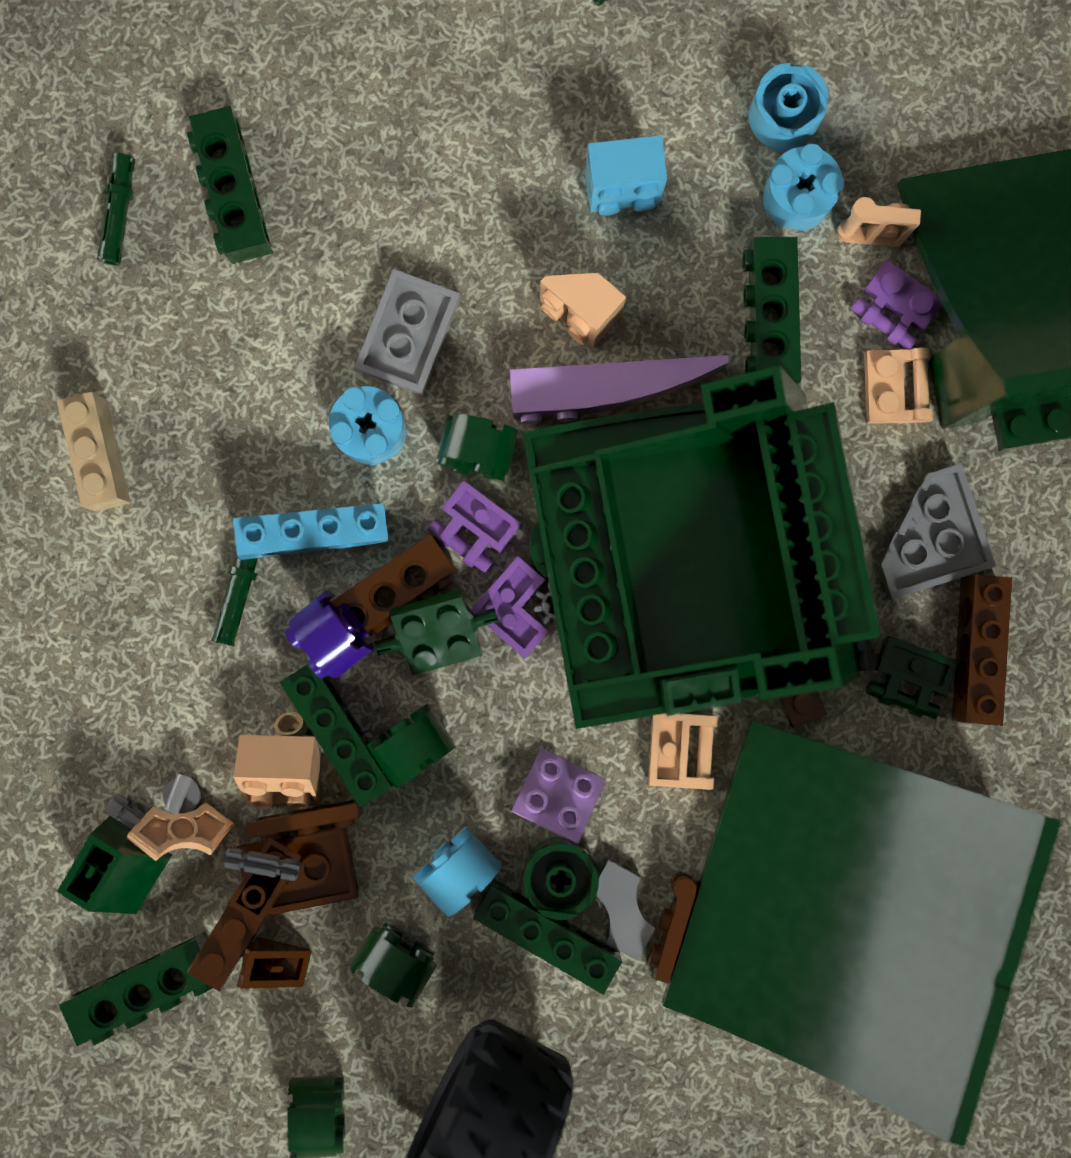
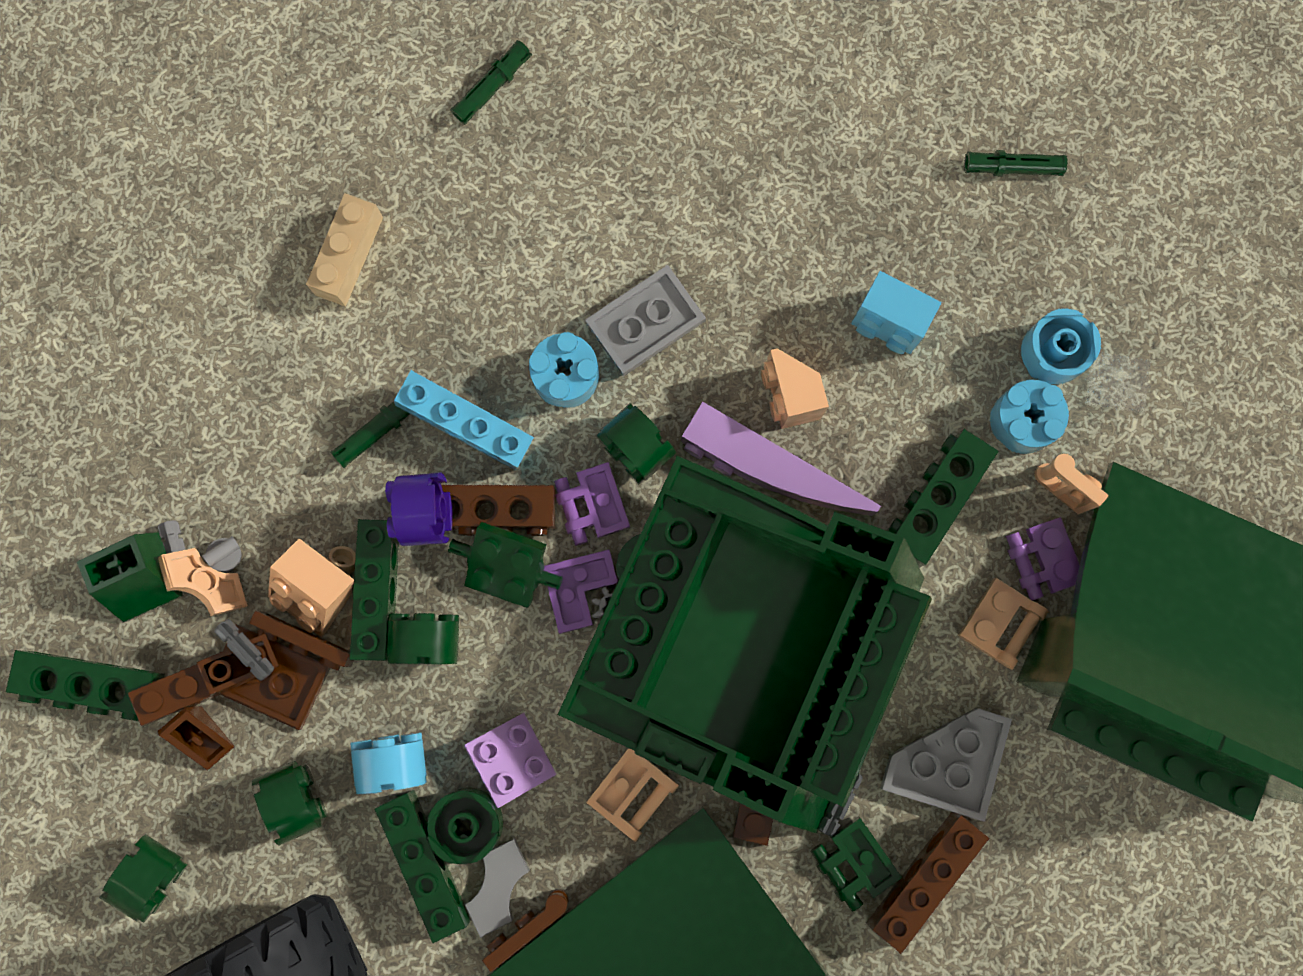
camera: 35 degrees right, 5 degrees down
dark green brick [187,106,273,264] -> none

